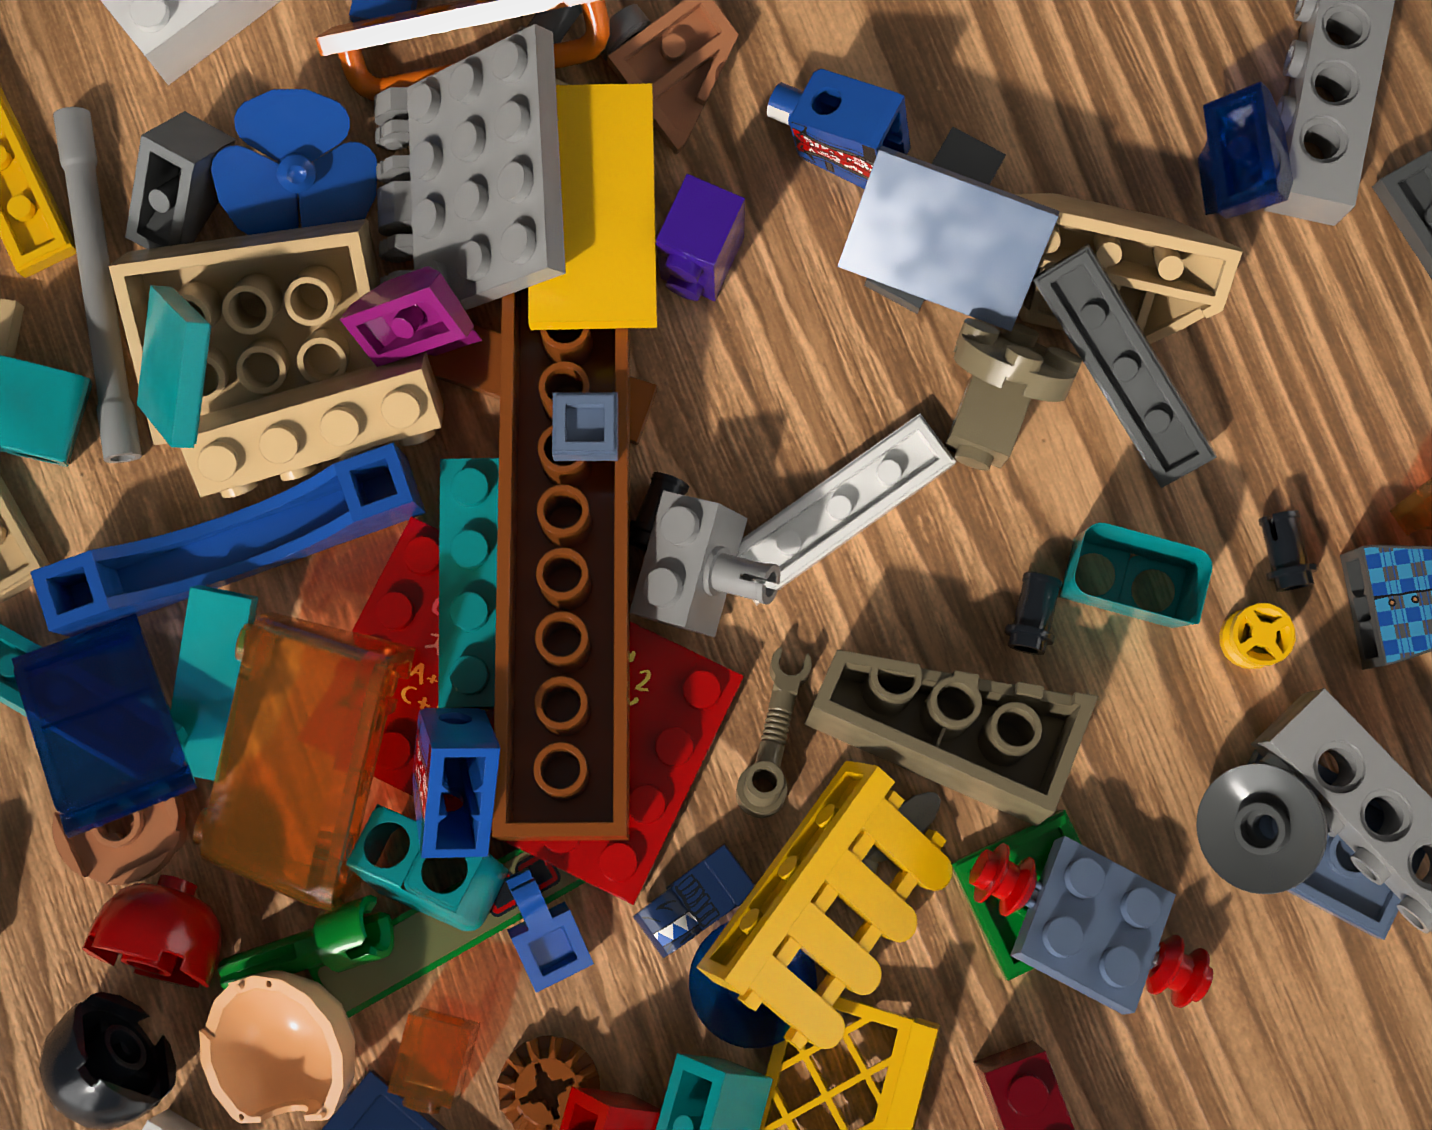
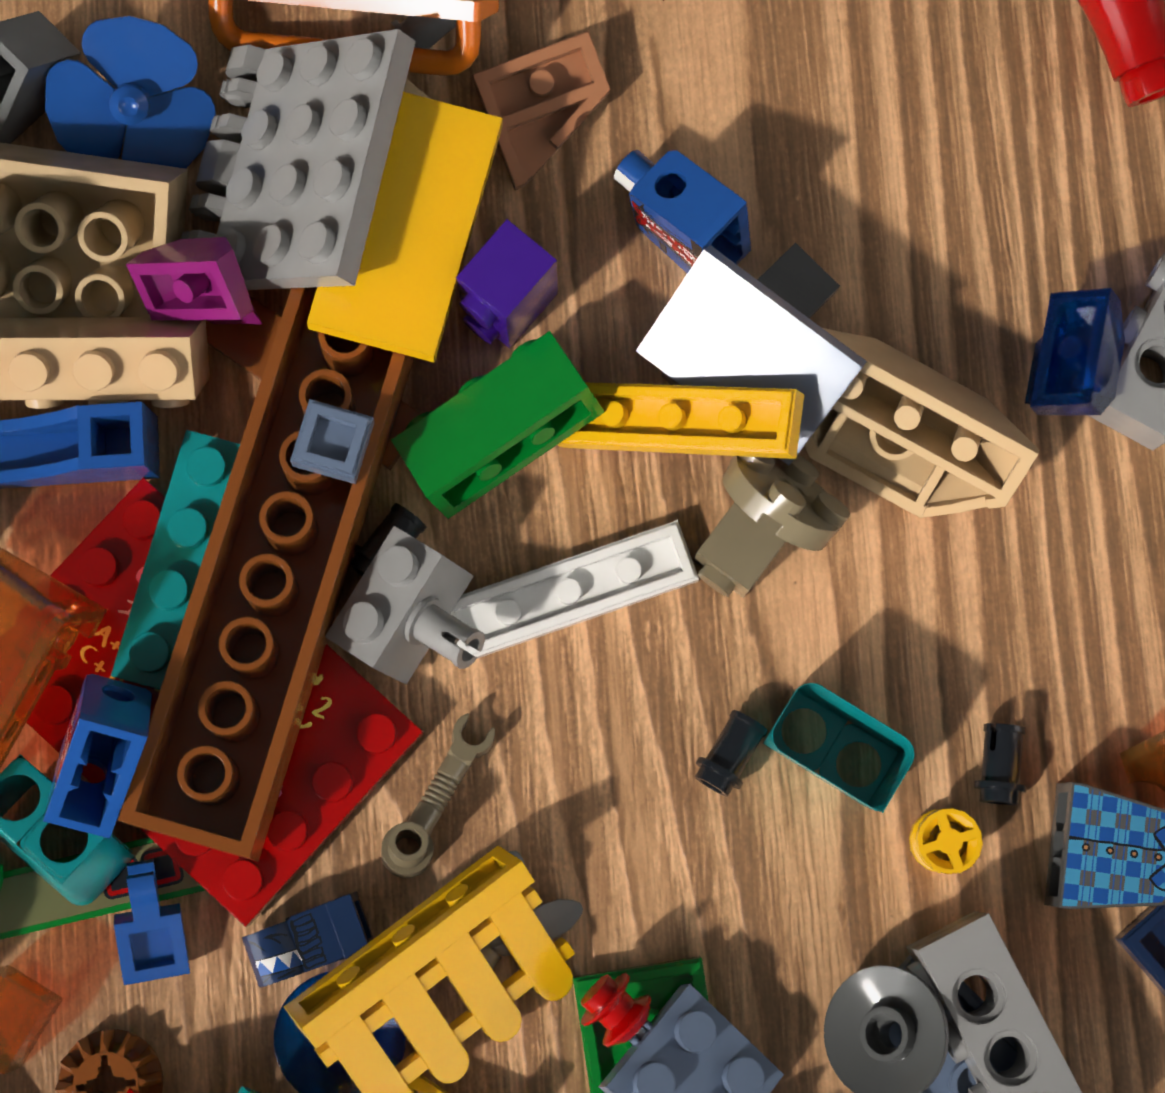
camera: 10 degrees right, 0 degrees up
flat silver tile [600,4,651,61] -> none
dark tan wedge [804,650,1098,826] -> none
dark grey tile [1033,243,1217,488] -> none
none -> green brick [391,331,605,519]
none -> yellow tile [558,382,804,459]

